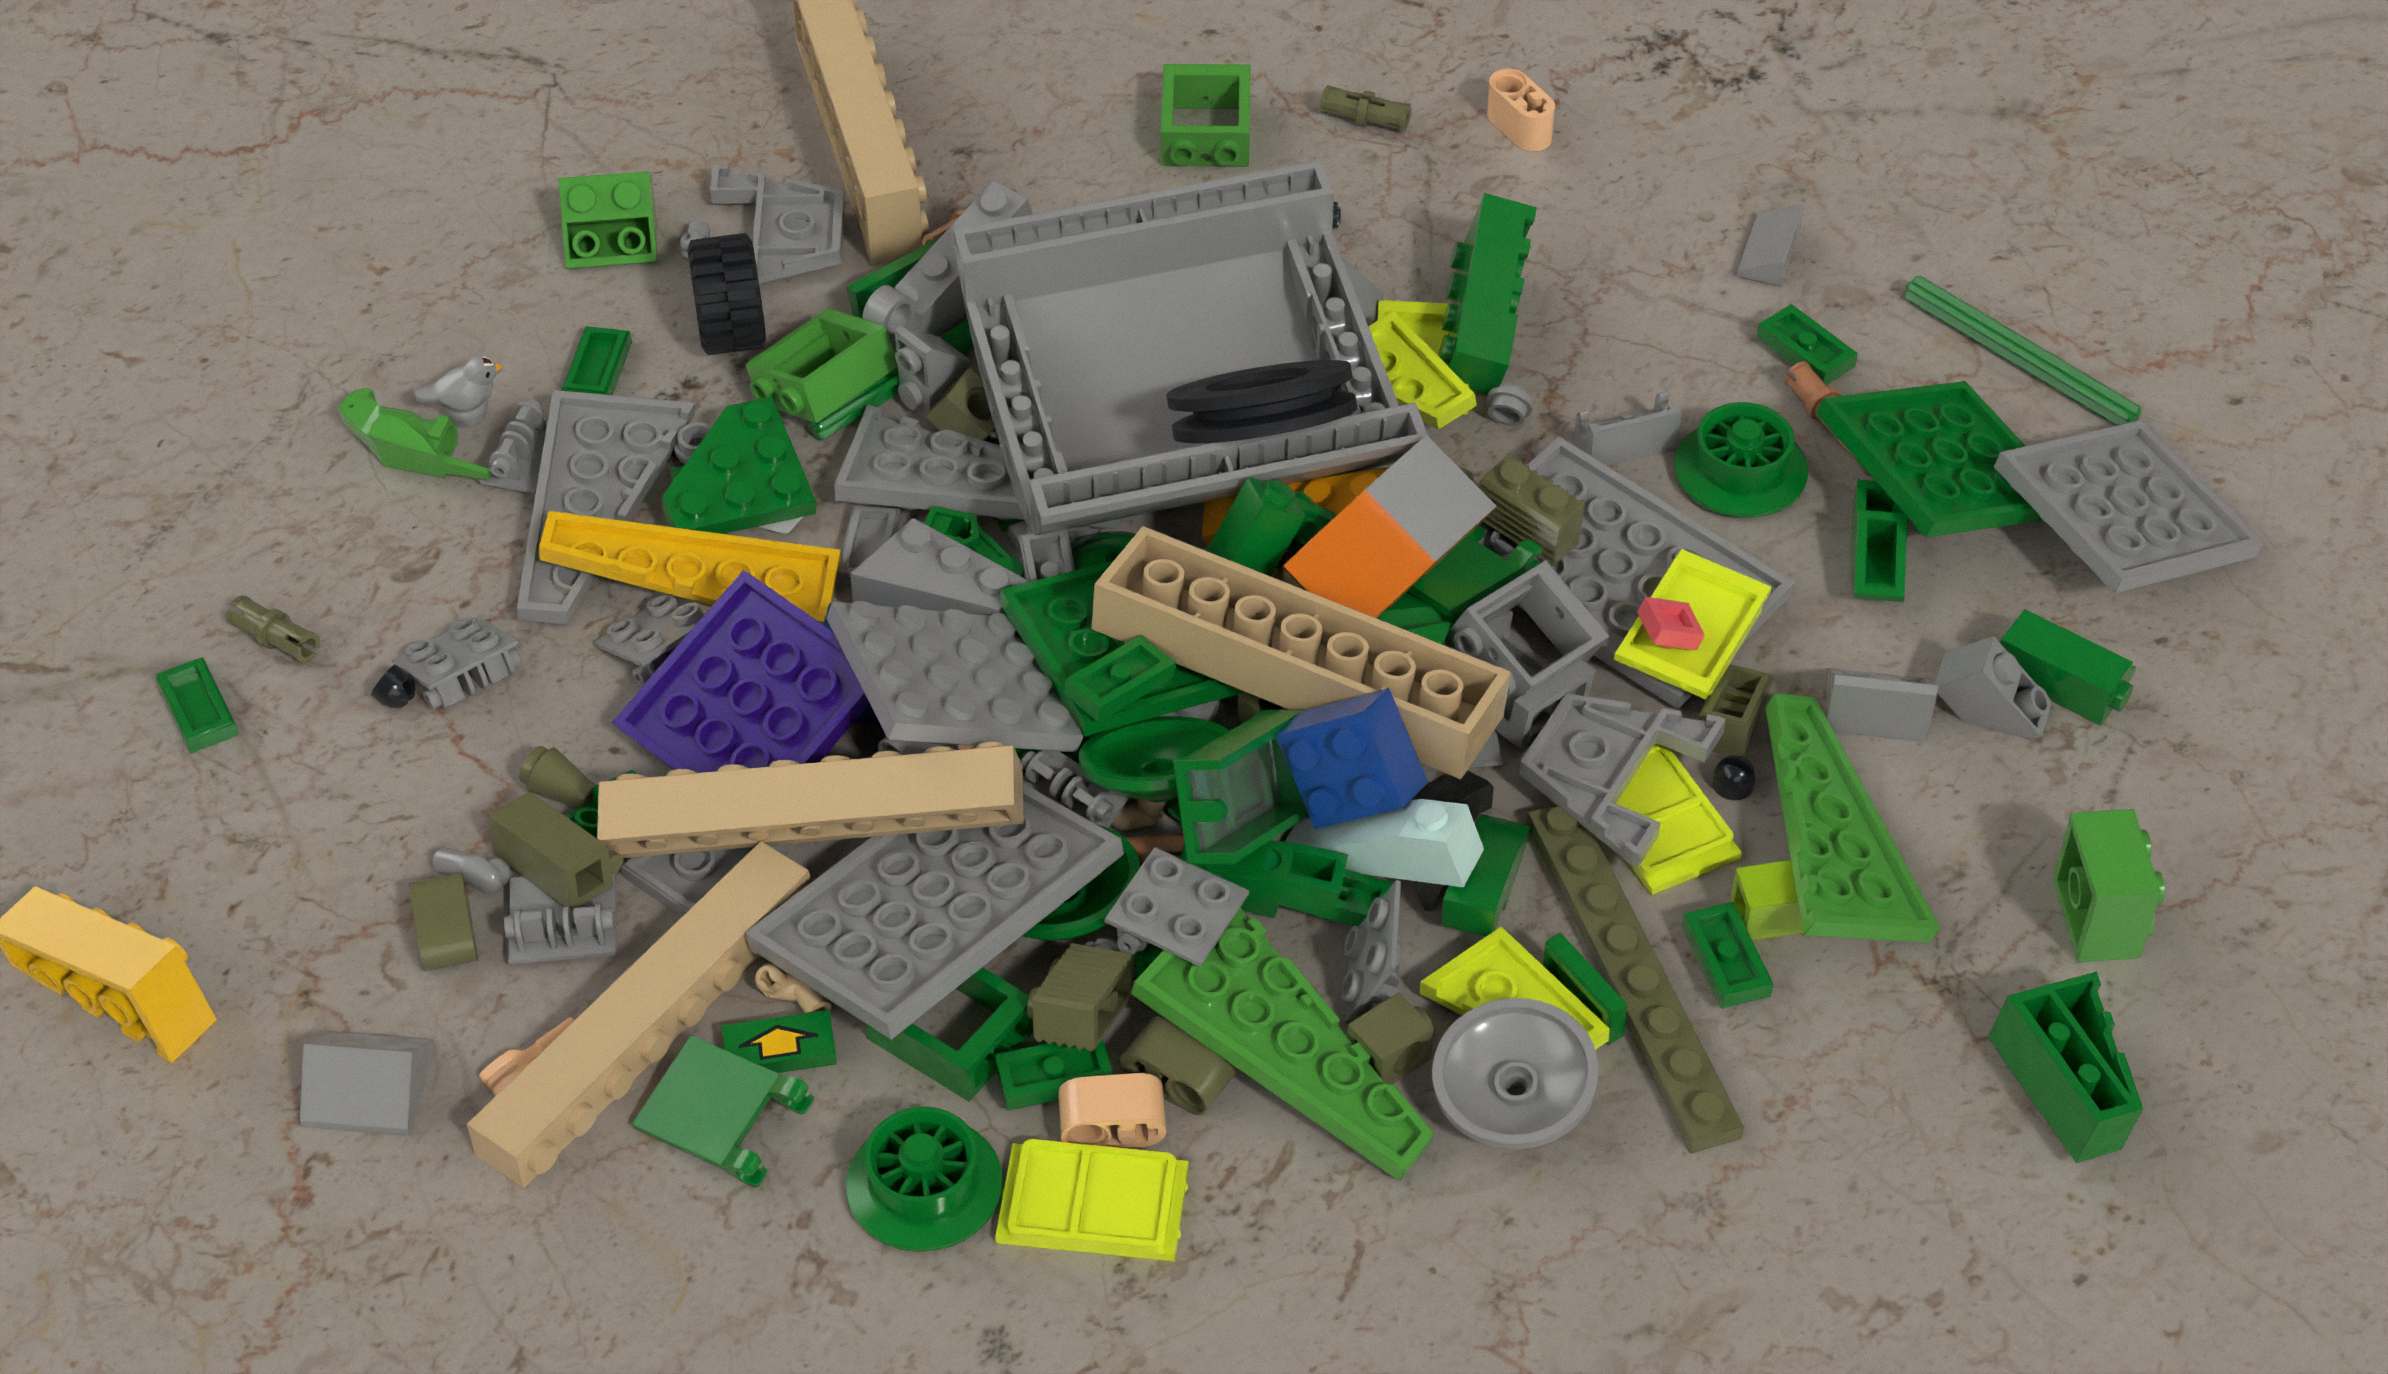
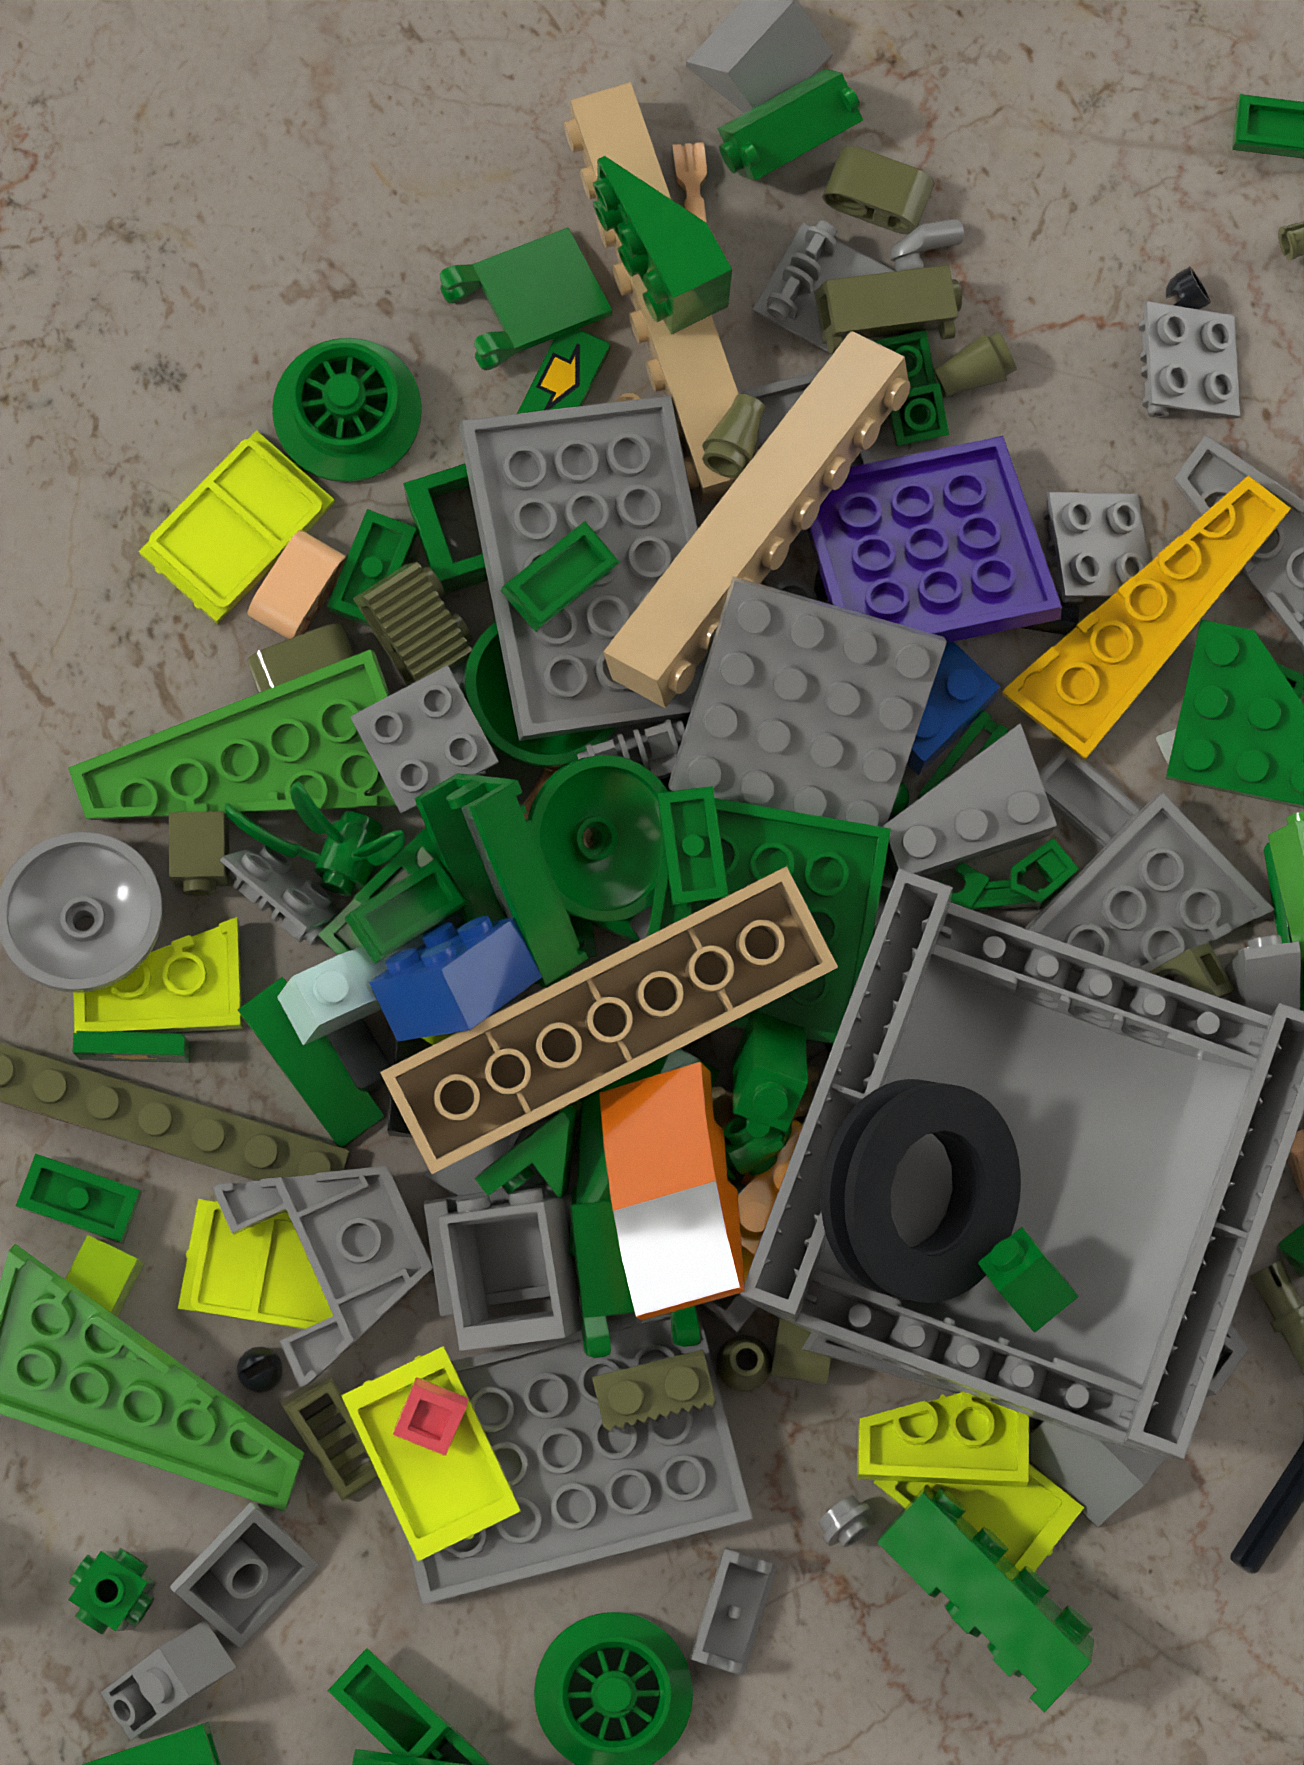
camera: 120 degrees right, 30 degrees up
none -> green brick [68,1548,156,1634]
none -> green plant [225,781,405,896]
none -> green tile [344,858,468,964]
none -> green tile [500,521,620,632]
none -> green slope [593,156,732,335]
none -> olive cone [702,394,765,478]
none -> green brick [717,69,863,181]
none -> green brick [978,1227,1079,1333]

